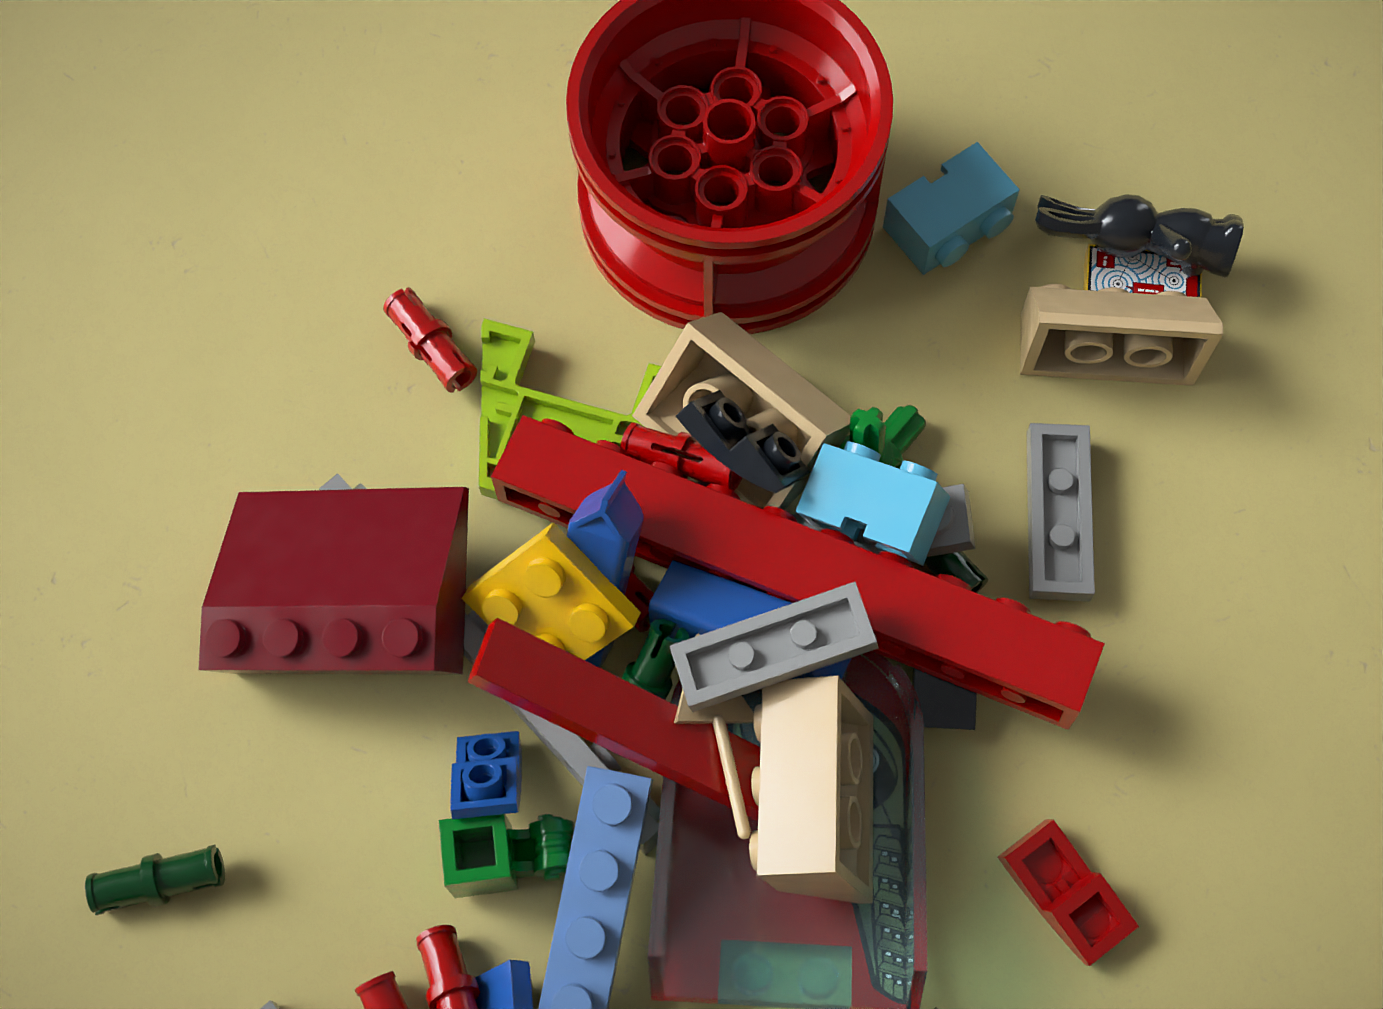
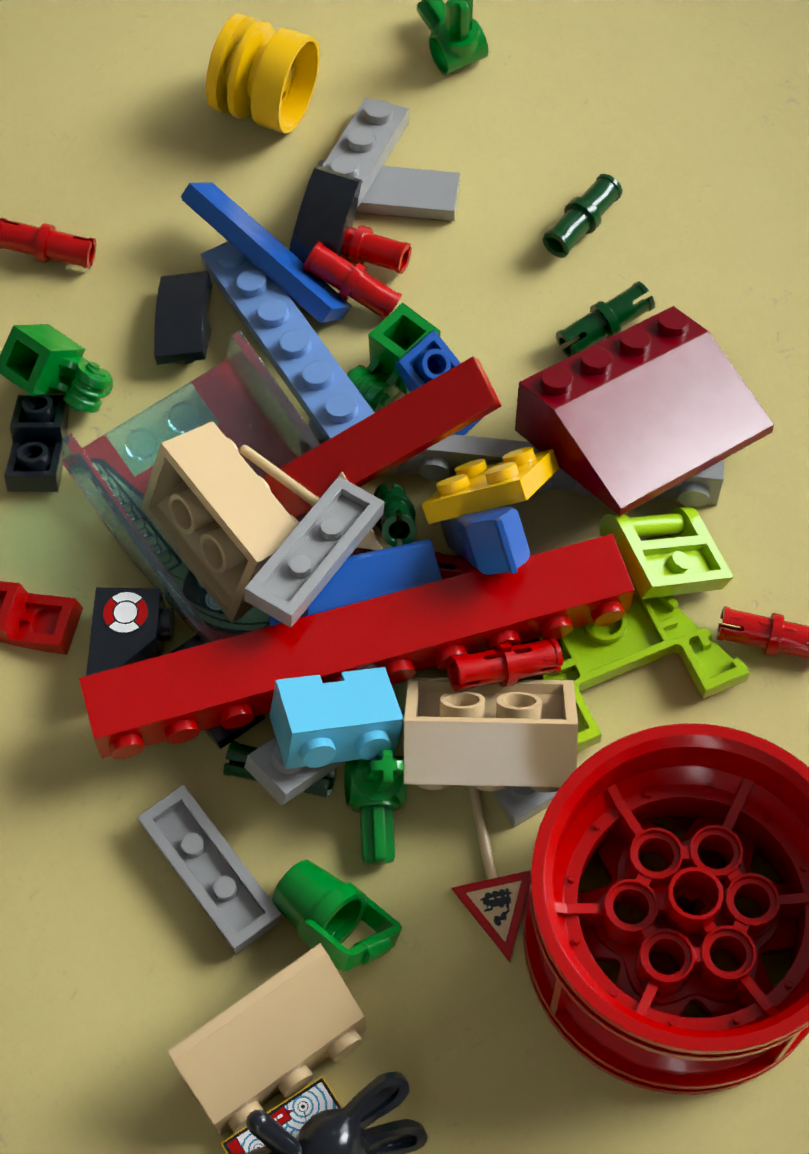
camera: 140 degrees right, 5 degrees down
black slope [676,390,810,493] -> none
medium azure brick [883,142,1020,275] -> none
none -> black slope [86,587,175,676]
none -> green piece [272,859,402,971]
none -> piece [451,785,531,962]
none -> dark green pin [556,281,655,357]
none -> lime plate [599,507,733,599]

